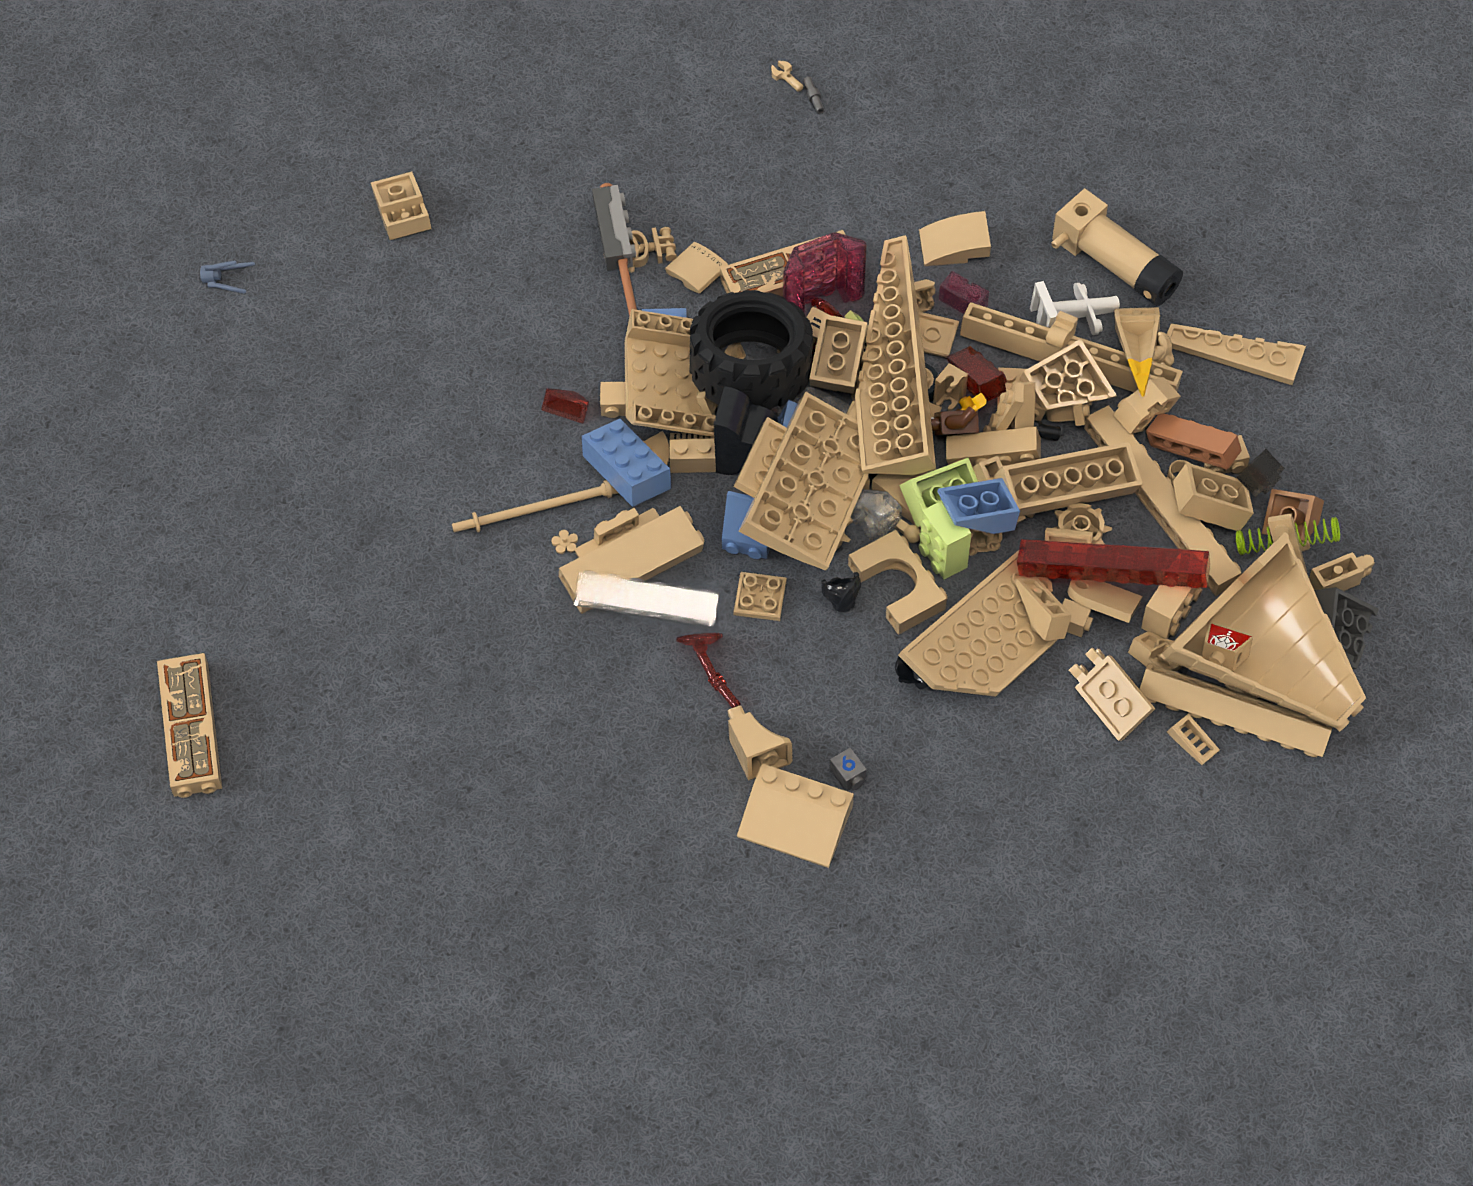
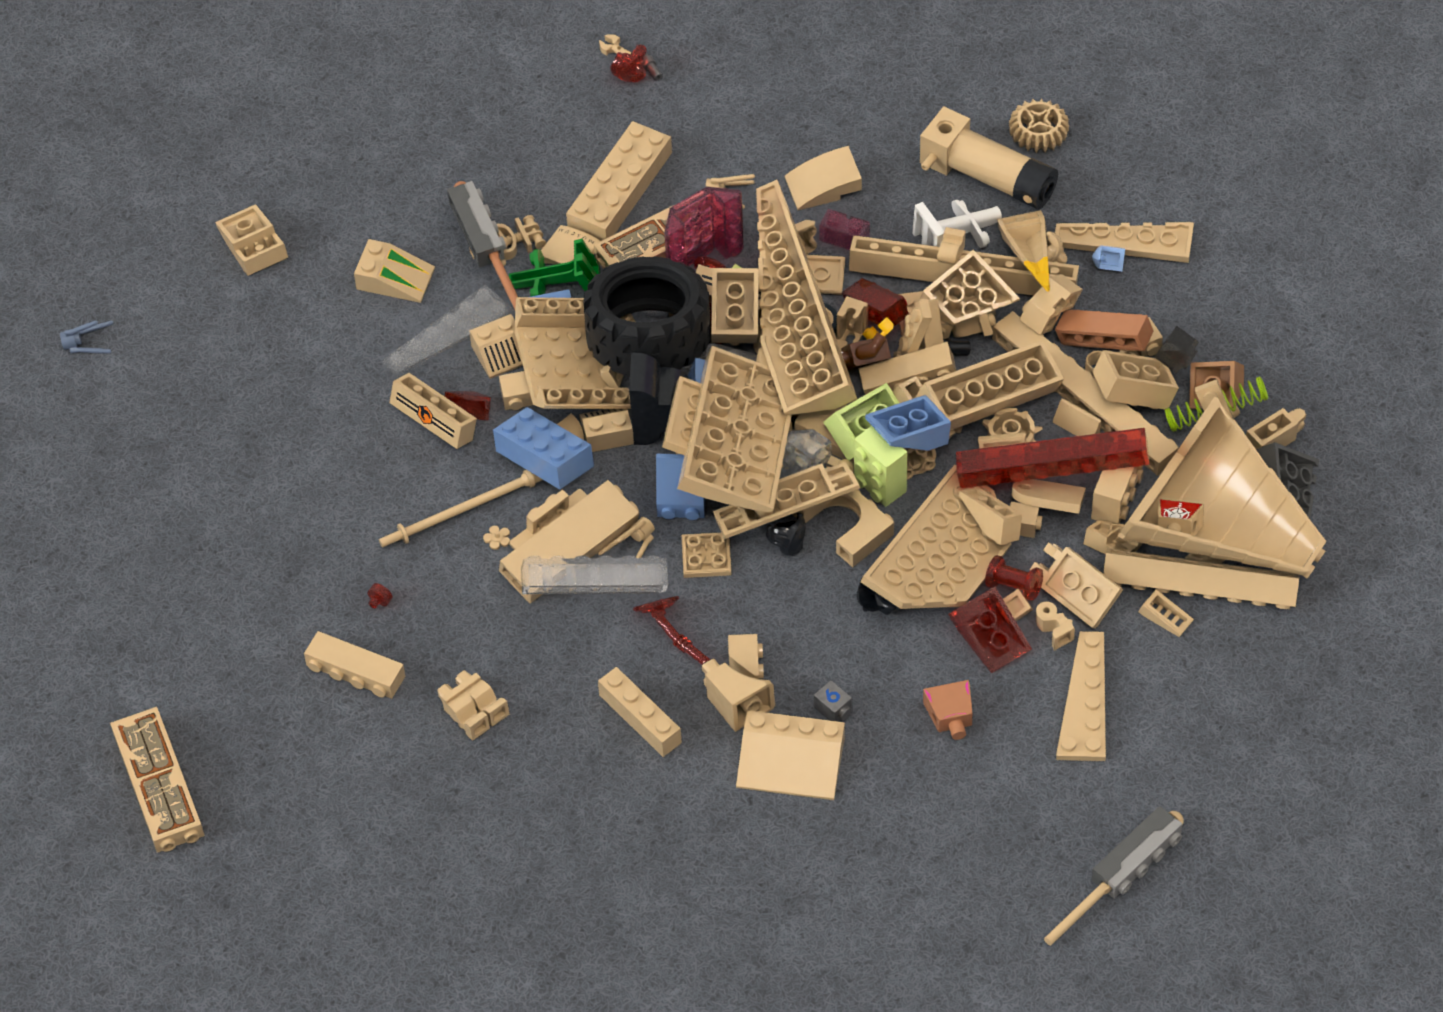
camera: 10 degrees left, 5 degrees down
none -> tan brick [304,631,405,699]
none -> tan slope [354,239,435,303]
none -> clear red tile [367,583,393,609]
none -> clear wing [382,285,515,378]
none -> tan brick [390,373,477,449]
none -> tan hips [437,670,510,741]
none -> tan slope [469,314,523,379]
none -> green piece [509,238,600,297]
none -> tan brick [566,121,672,241]
none -> tan plant [598,517,655,565]
none -> tan brick [598,667,682,757]
none -> clear red hair [610,44,646,82]
none -> tan plant [706,174,755,209]
none -> tan slope [713,462,860,539]
none -> tan slope [728,634,764,679]
none -> nougat torso [923,680,972,740]
none -> clear red slope [948,587,1032,673]
none -> clear red piece [985,555,1043,601]
none -> tan plate [999,589,1033,623]
none -> tan gear [1009,98,1069,153]
none -> tan leg [1036,602,1075,651]
none -> piece [1044,806,1184,946]
none -> tan slope [1053,399,1101,444]
none -> tan wing [1056,631,1106,761]
none -> light blue plate [1092,245,1125,272]

